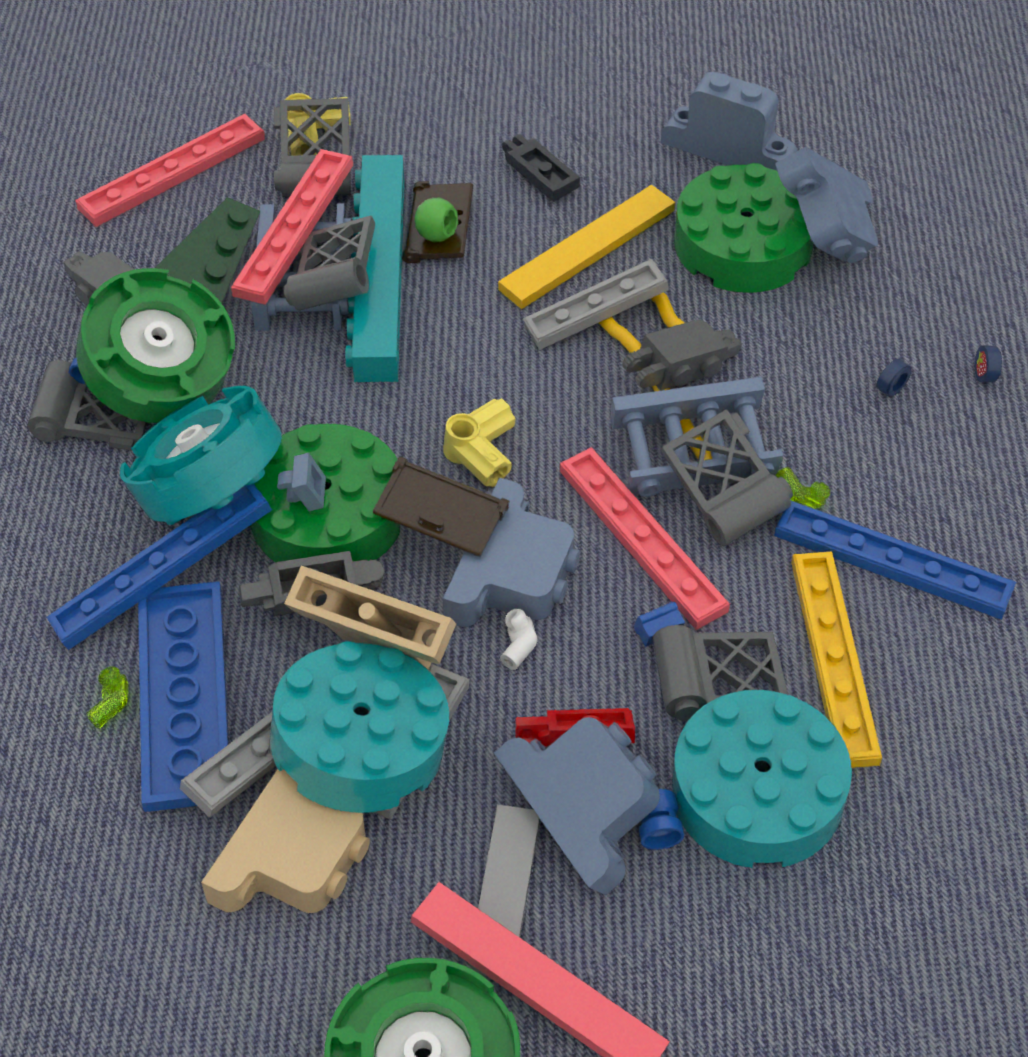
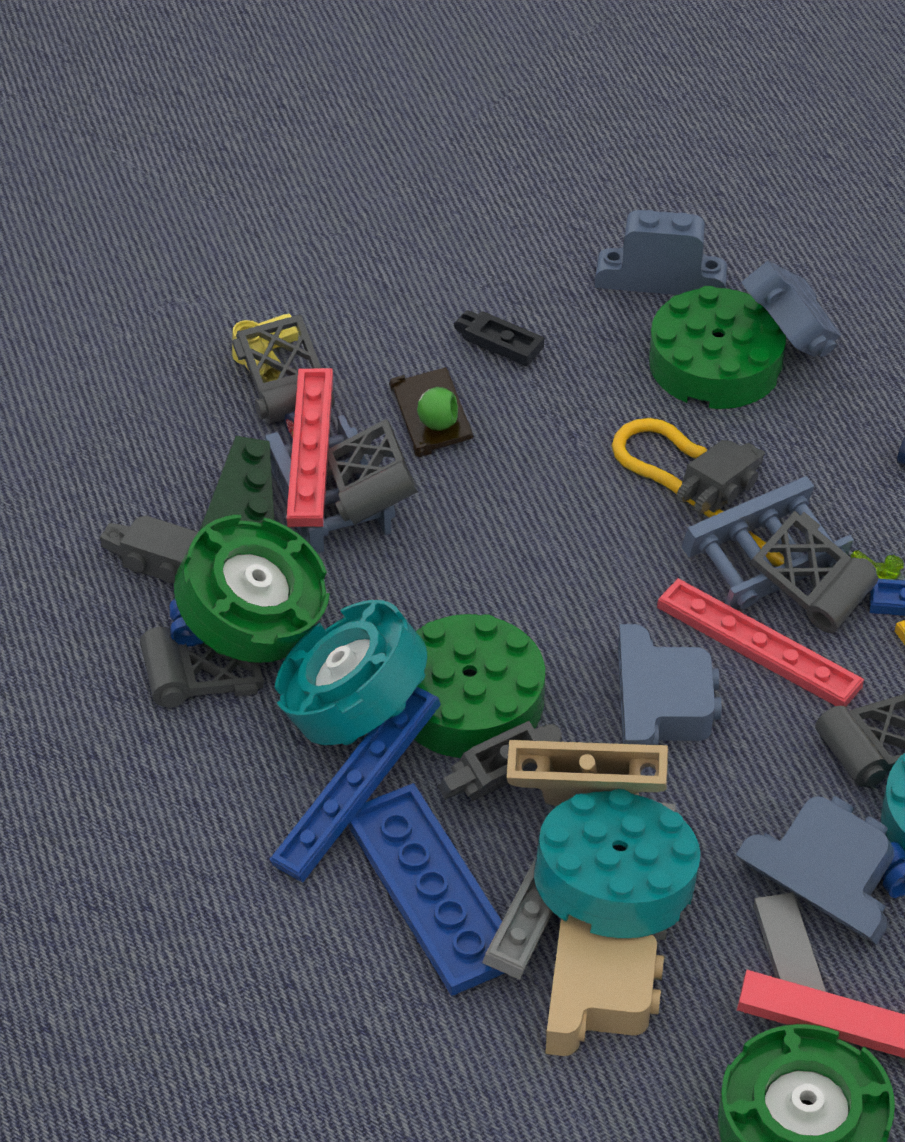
camera: 20 degrees left, 5 degrees down
coral tile [75,114,265,227] -> none
clear neon green arm [86,666,129,729] -> none
sand blue tile [277,453,326,511] -> none
teal brick [345,155,405,382] -> none
dark brown door [373,456,510,557] -> none
light yellow piece [443,398,516,488] -> none
yellow tile [498,185,676,309] -> none
white arm [500,609,538,670] -> none
red hinge [515,708,635,747] -> none
light grey tile [523,259,669,350] -> none
blue piece [634,601,685,647] -> none

